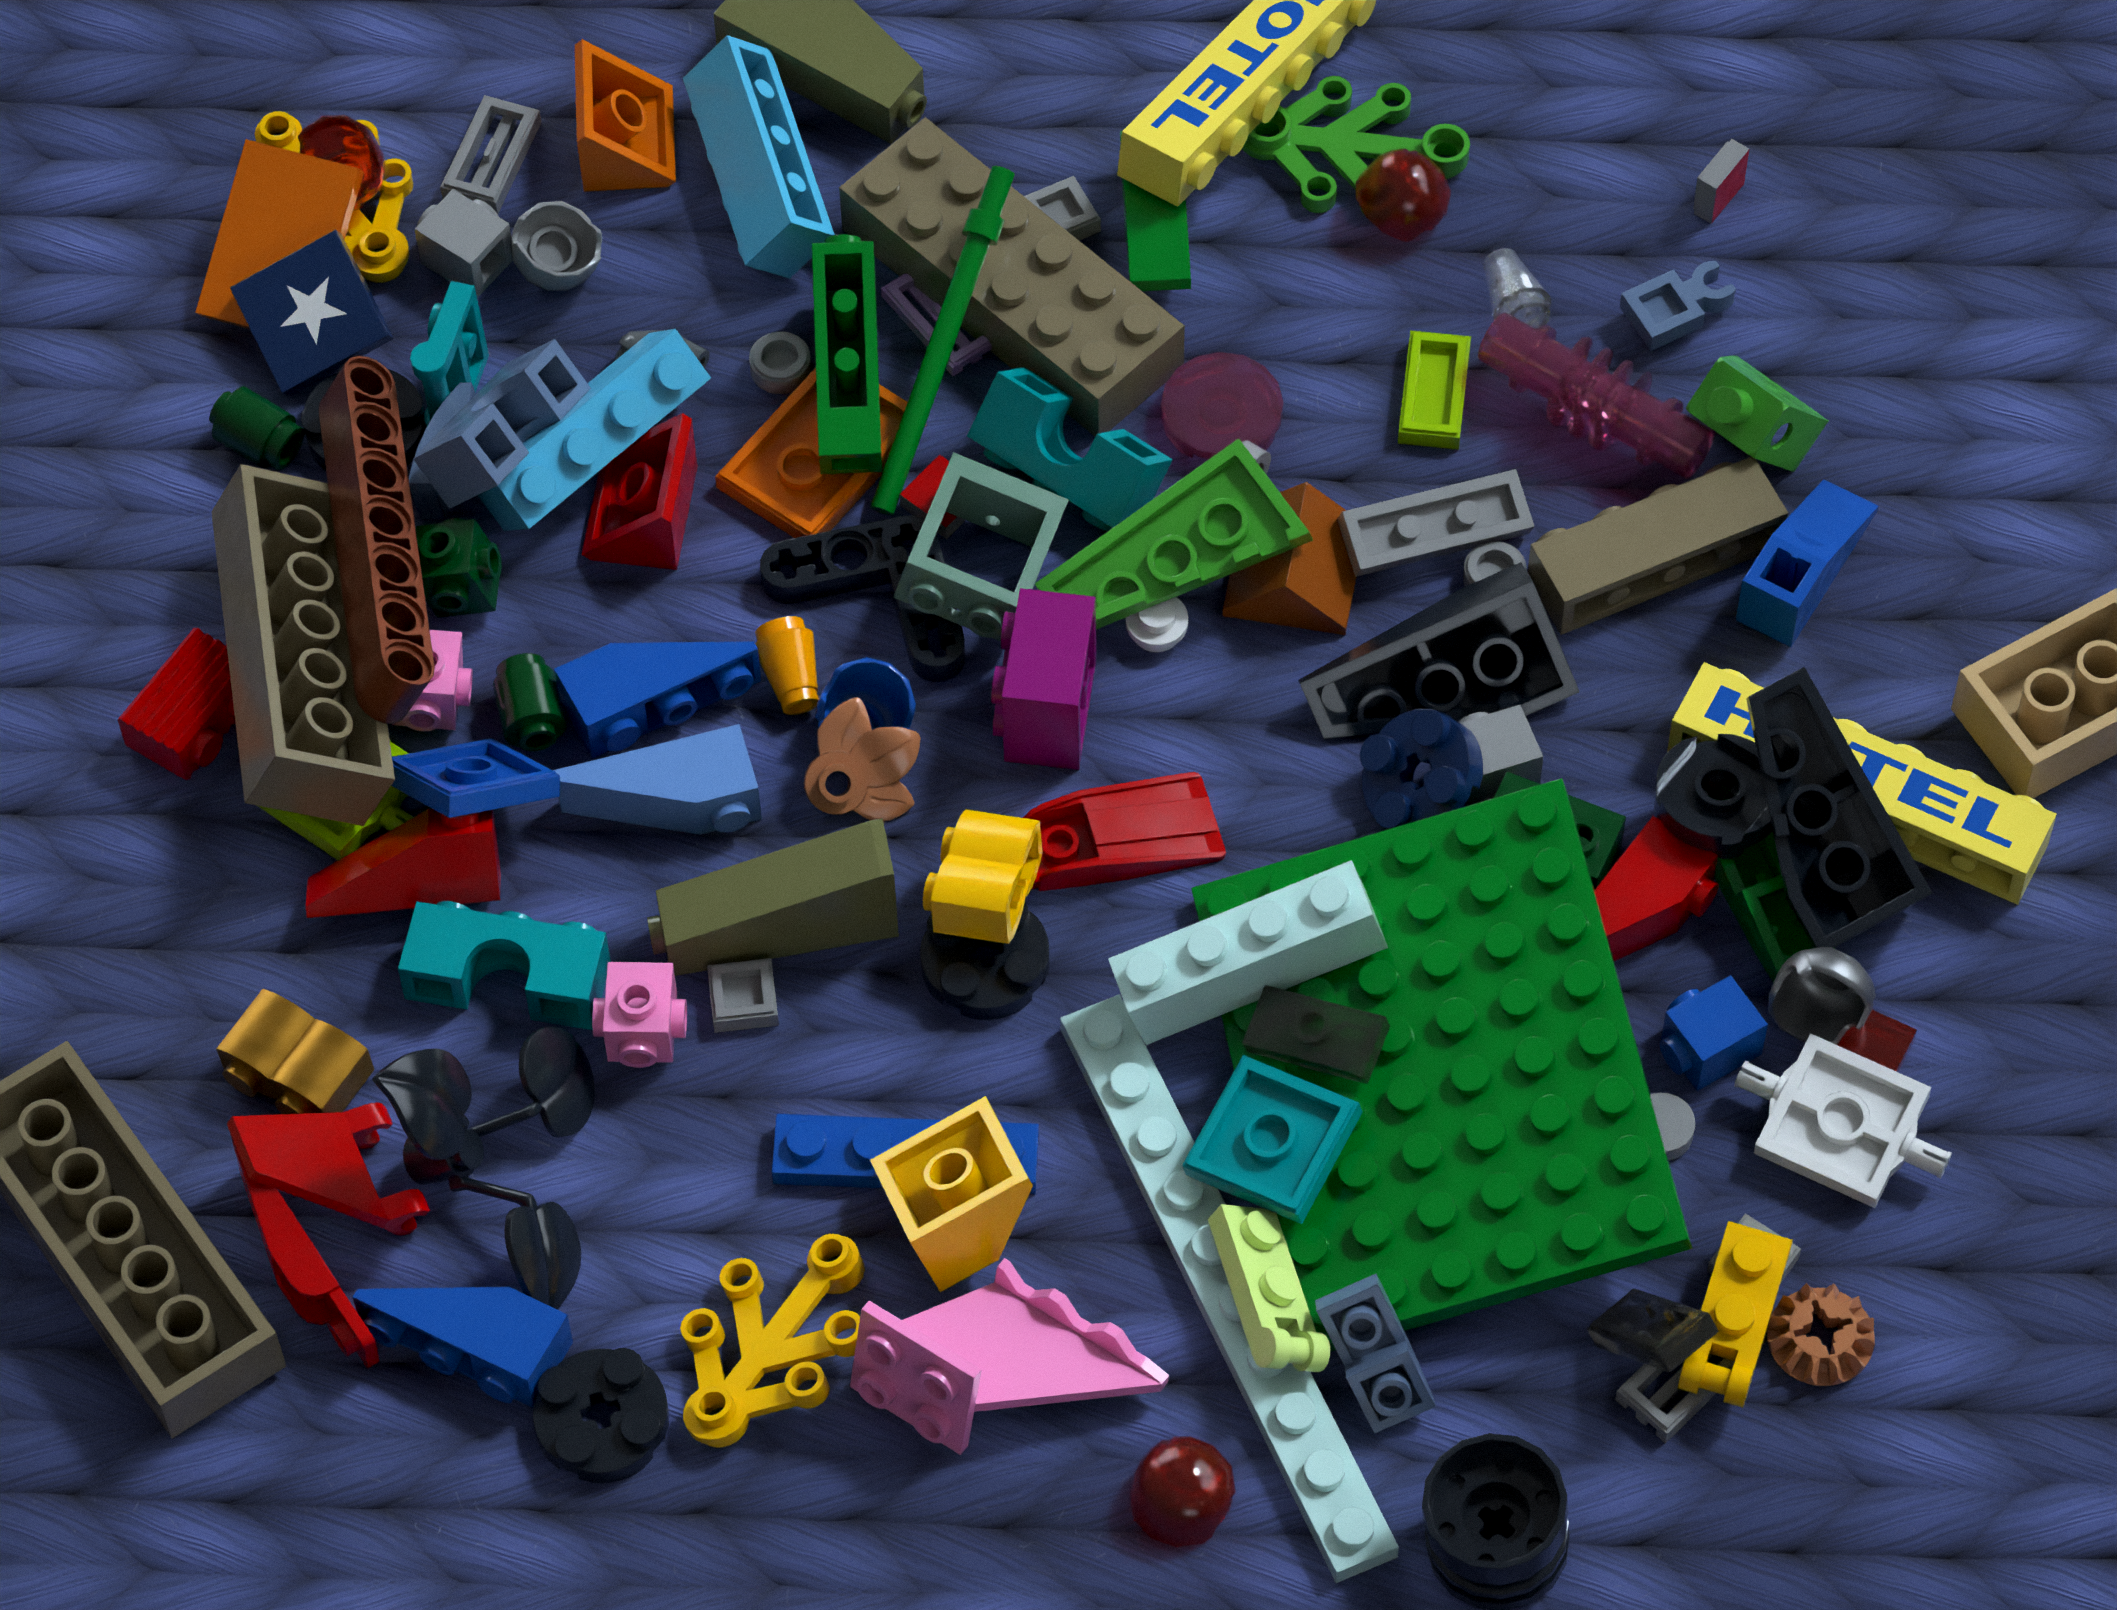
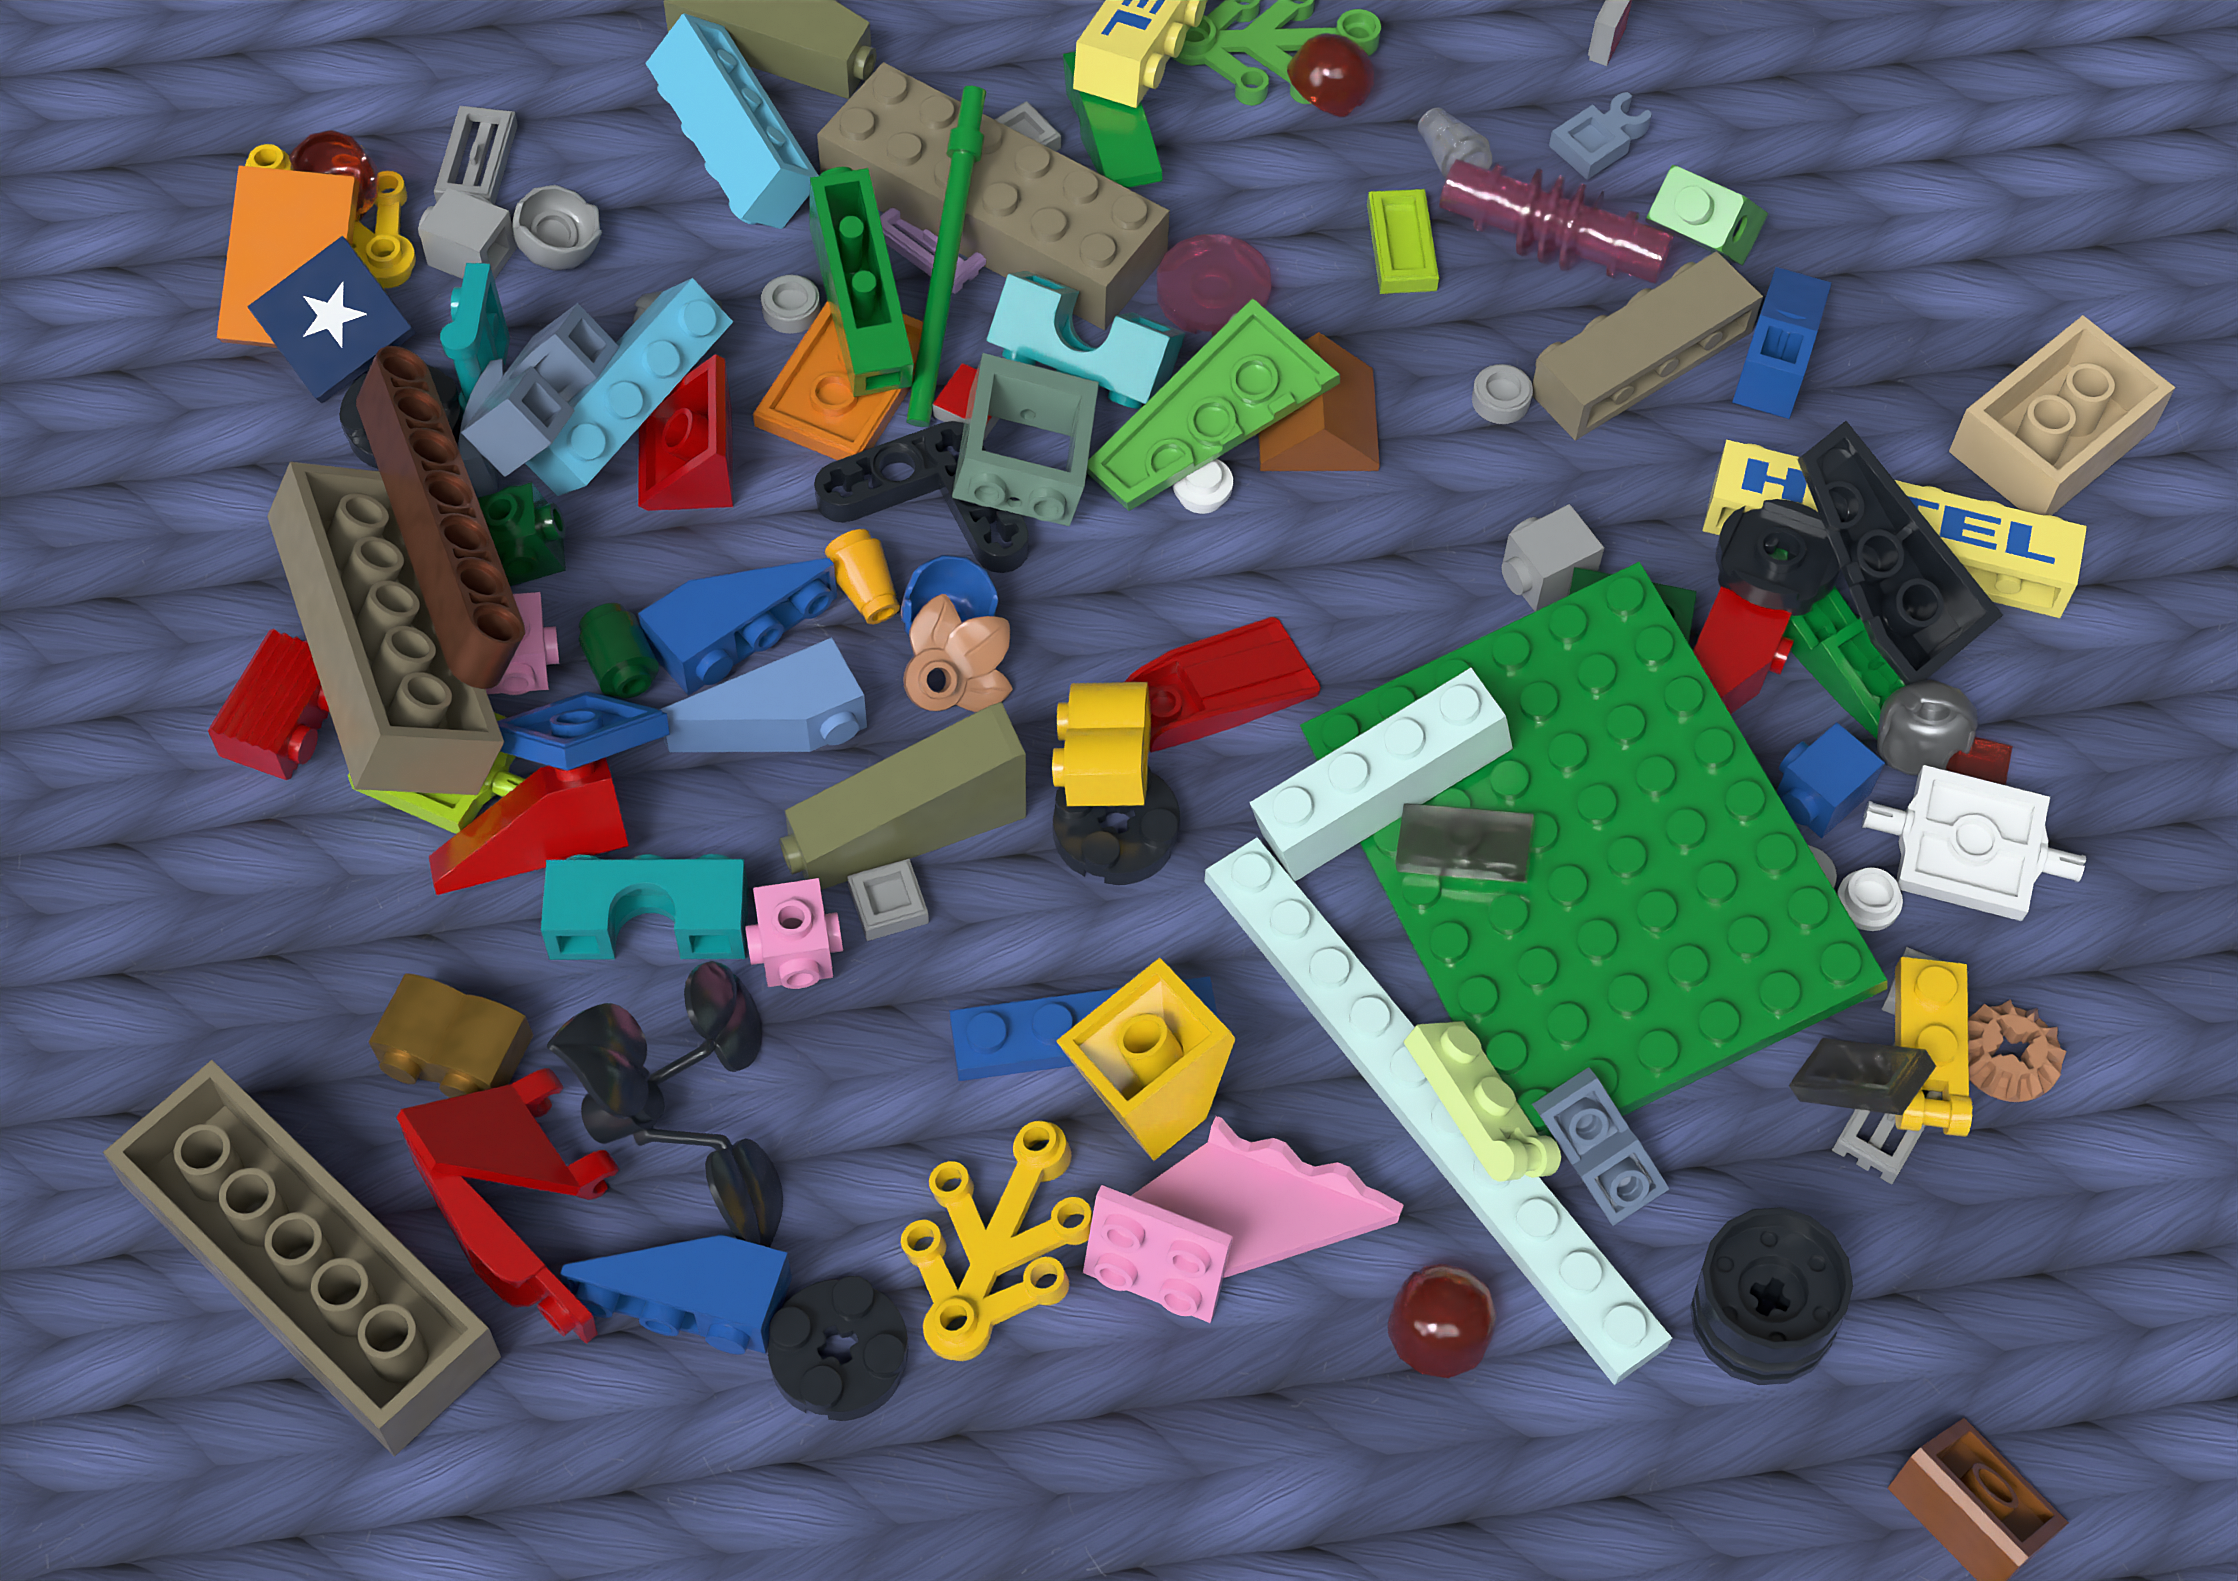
camera: 15 degrees left, 0 degrees up
dark green brick [209,386,305,471] -> none
orange slope [575,39,676,192] -> none
magenta brick [991,588,1096,770] -> none
teal plate [1182,1055,1363,1224] -> none
black wedge [1298,562,1580,739] -> none
light grey plate [1337,469,1535,577] -> none
dark blue plate [1360,709,1483,829] -> none
none -> white plate [1837,868,1903,931]

